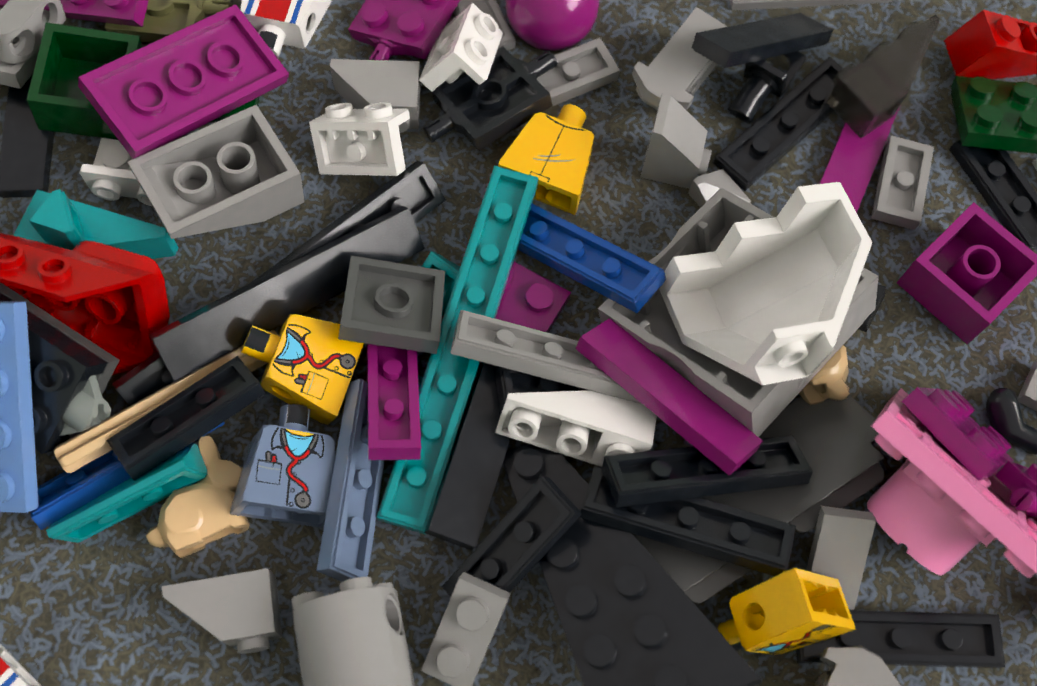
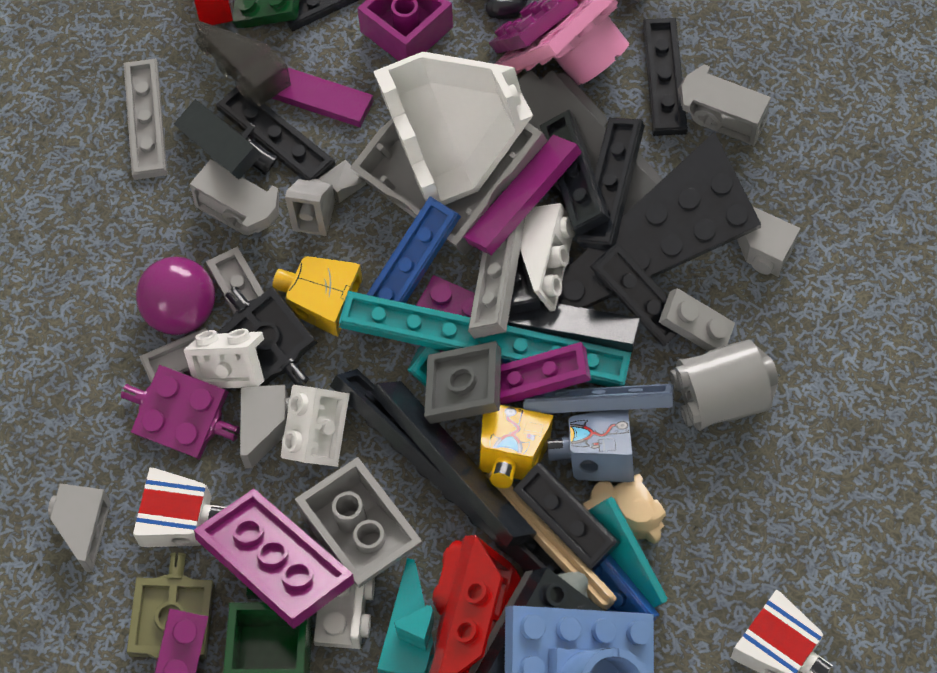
camera: 85 degrees left, 5 degrees down
light grey slope [162,568,283,654] -> none
yellow torso [718,568,856,655] -> none
light grey tile [806,506,876,610] -> none
light grey plate [871,135,934,230] -> none

